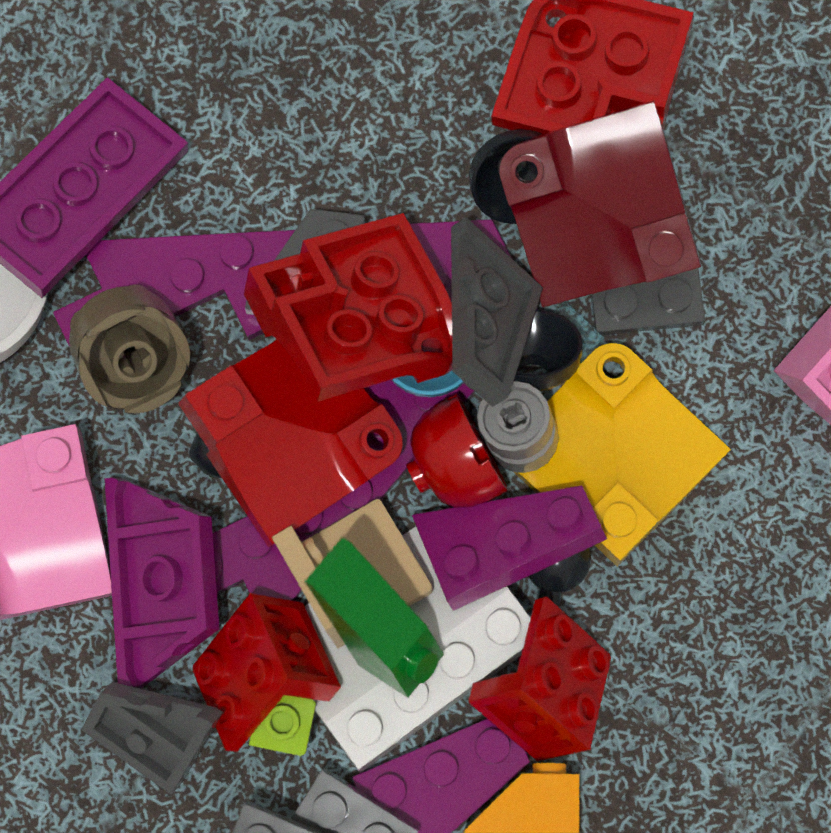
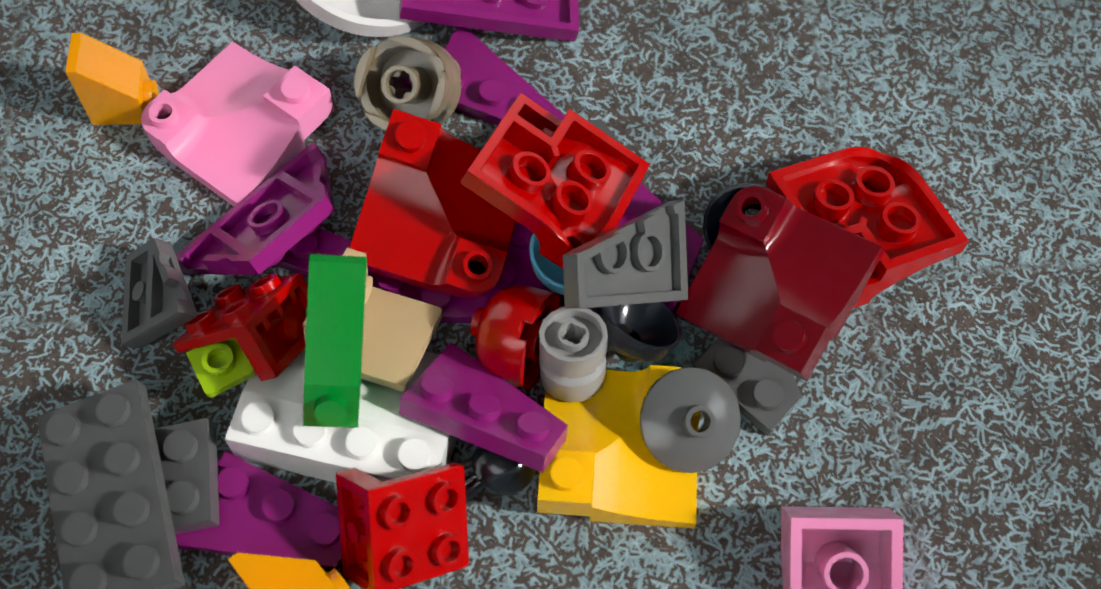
camera: 45 degrees right, 15 degrees down
none -> dark grey dish [640,367,741,473]

